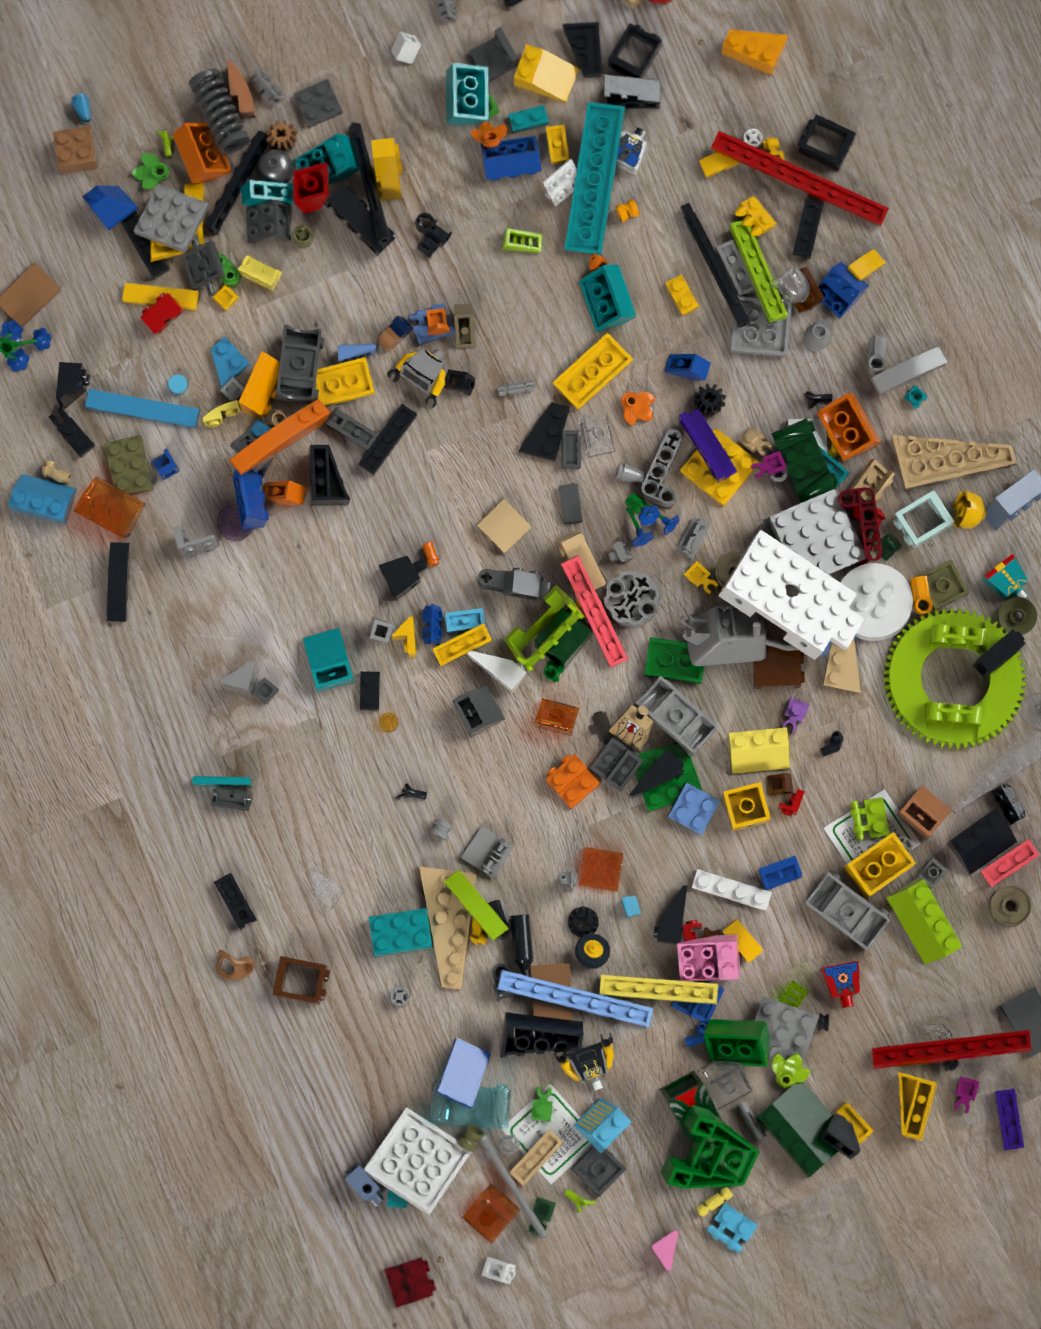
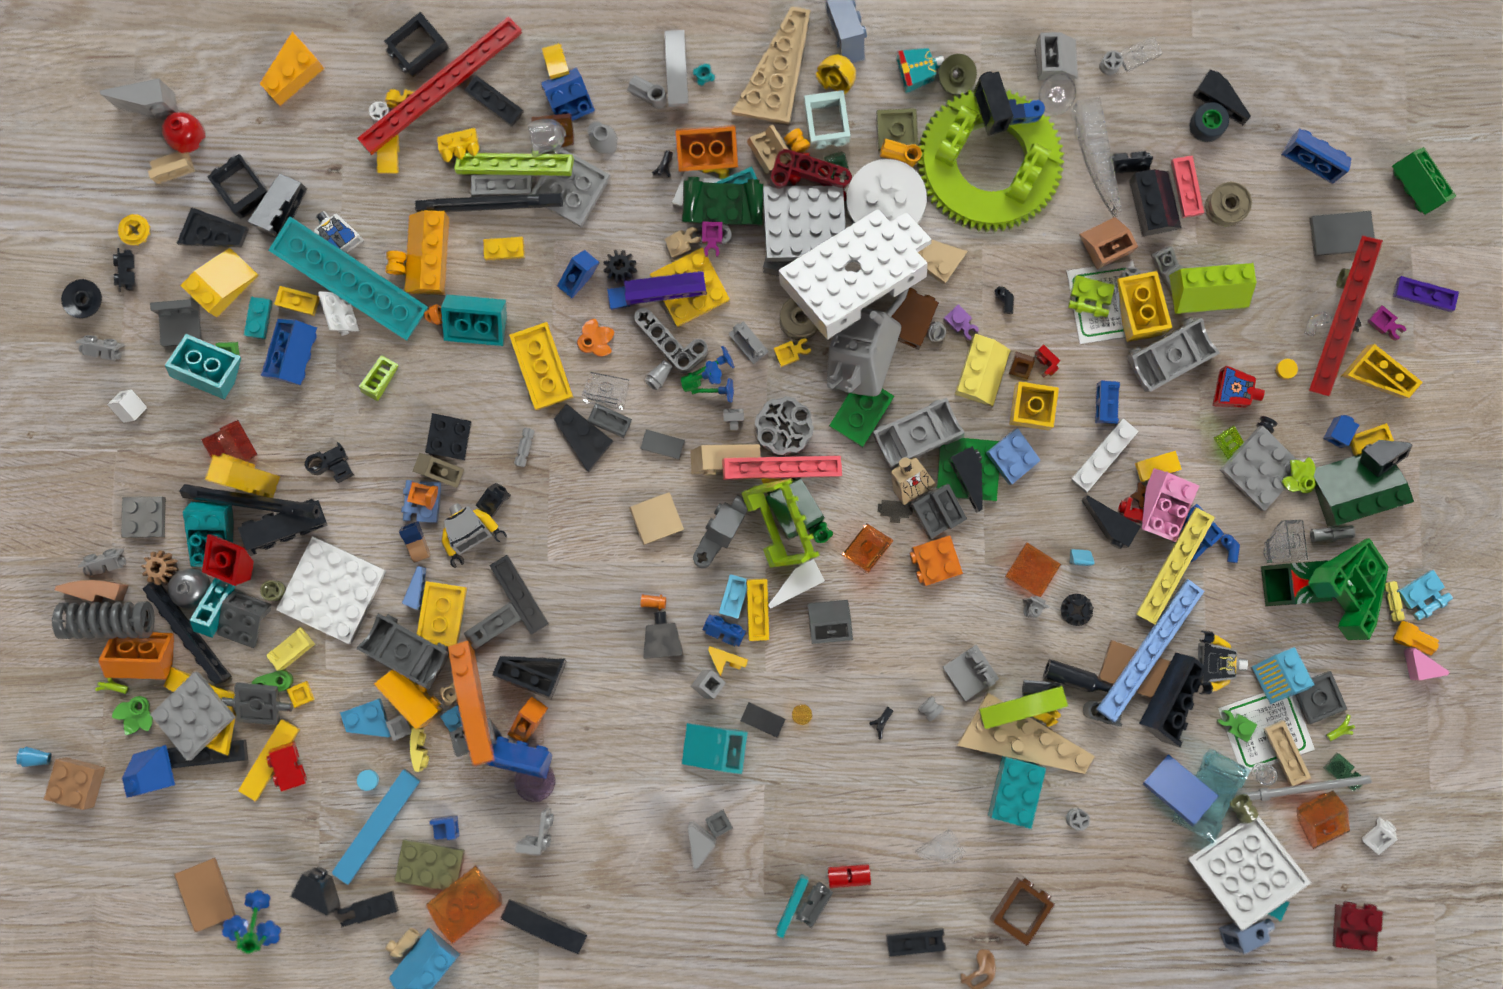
camera: 70 degrees left, 5 degrees up
orange plate [471,122,507,148] -> none
black wheel [575,934,610,969] -> none
green slope [704,1019,770,1067] -> none
none -> clear red slope [201,420,258,462]
none -> white plate [276,536,386,644]
none -> light orange slope [404,210,449,295]
none -> black hinge [425,413,471,460]
none -> blue tile [607,286,631,310]
none -> light orange wheel [784,128,811,154]
none -> red pin [828,864,871,888]
none -> light grey plate [927,322,946,342]
none -> leg [1009,99,1045,125]
none -> yellow tile [1275,359,1298,380]
none -> blue brick [1323,415,1359,448]
none -> light orange piece [1393,621,1439,656]

